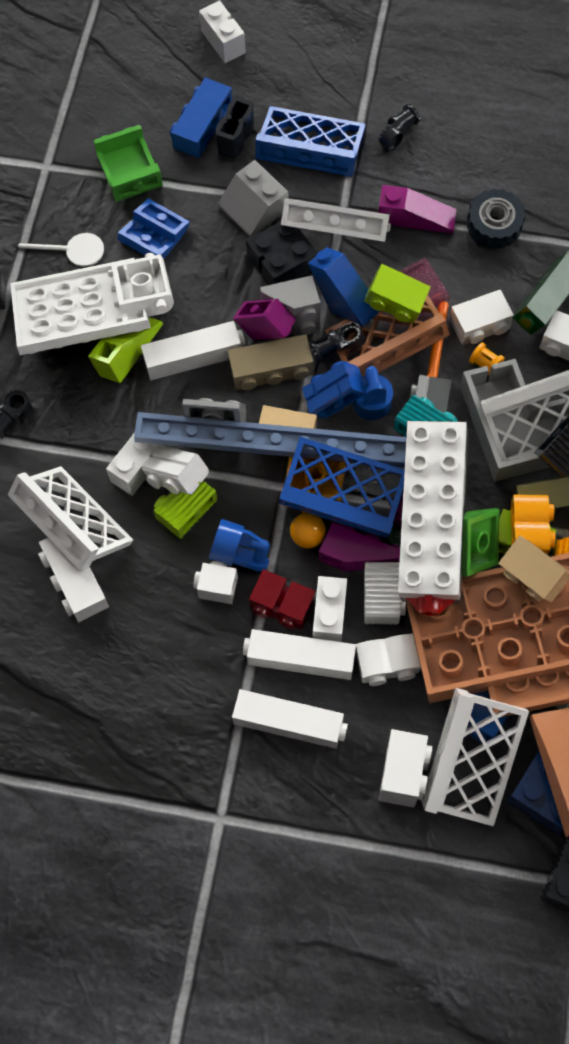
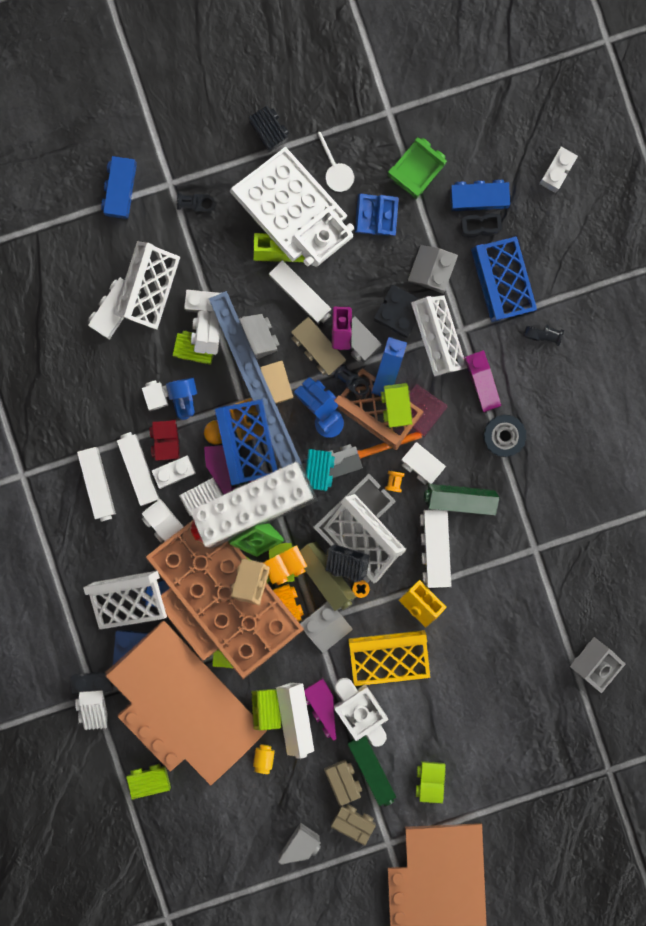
camera: 50 degrees right, 20 degrees up
white brick [378,729,432,808] -> none

